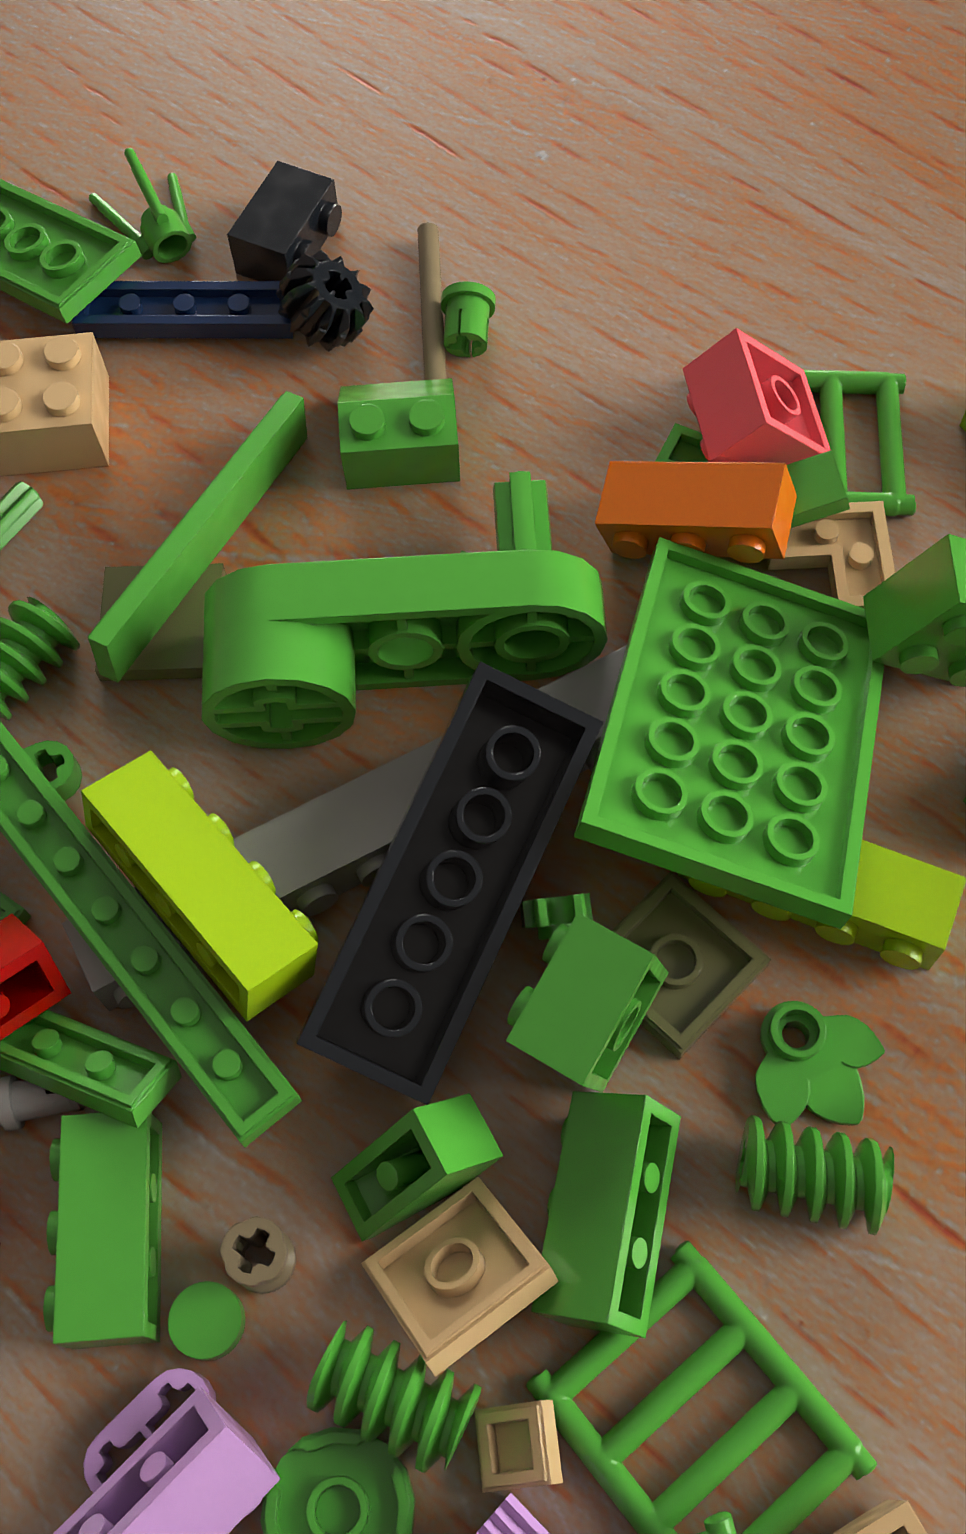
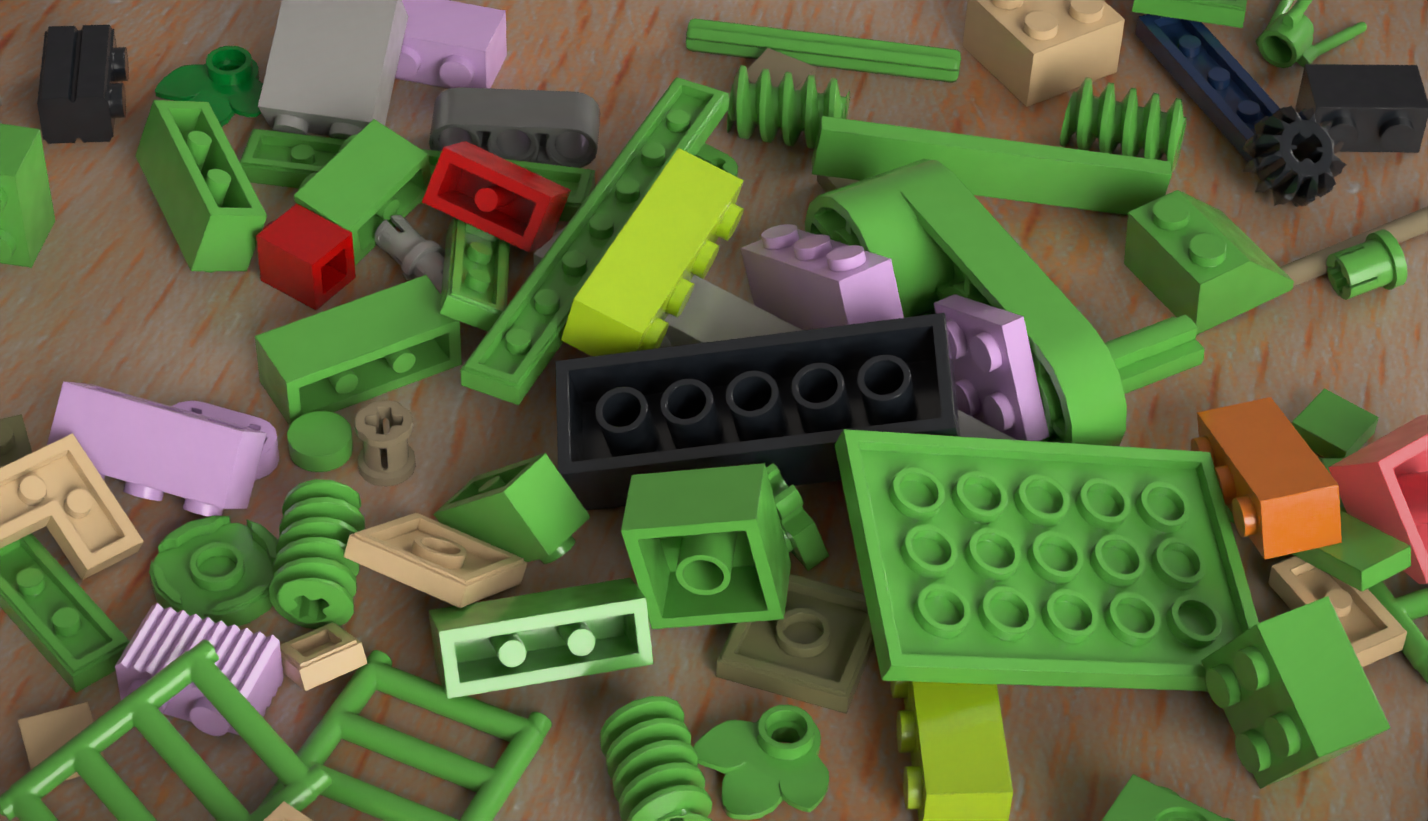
camera: 60 degrees right, 20 degrees down
none -> lavender brick [741,224,904,330]
none -> lavender plate [934,294,1050,441]
none -> bright green piece [1060,77,1187,172]
none -> bright green tile [1291,388,1379,458]

